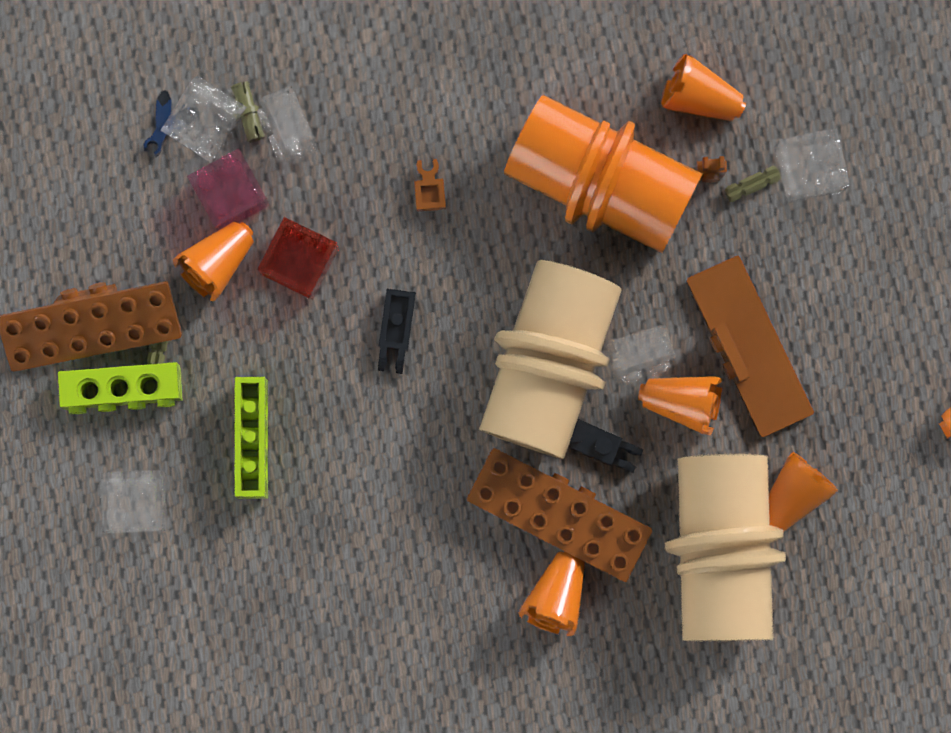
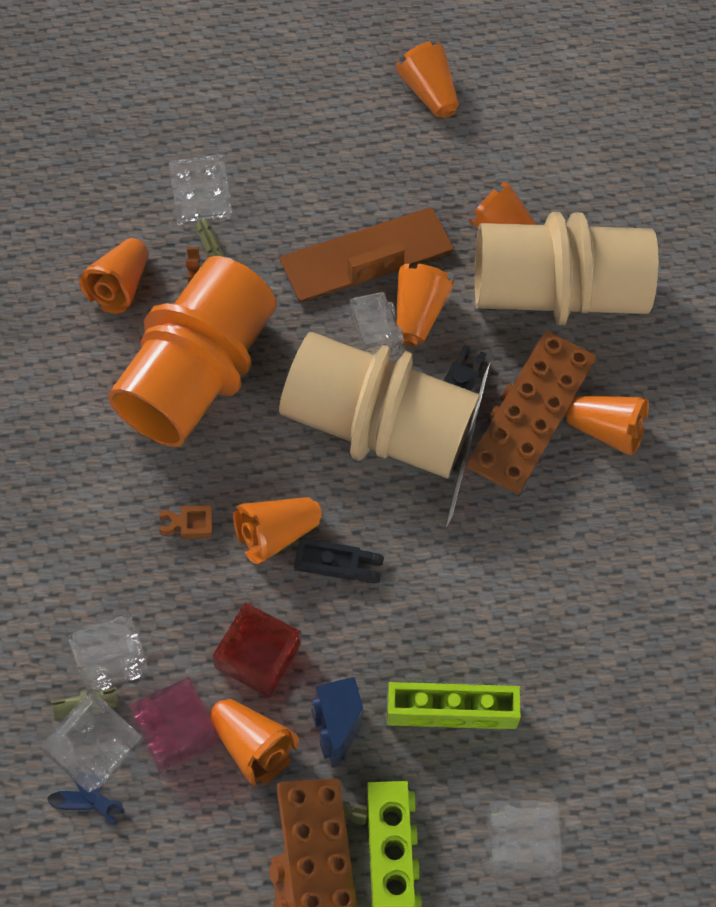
camera: 90 degrees left, 20 degrees down
none -> orange cone [233,497,322,564]
none -> dark blue slope [311,677,363,767]
none -> white sticker [446,363,490,527]

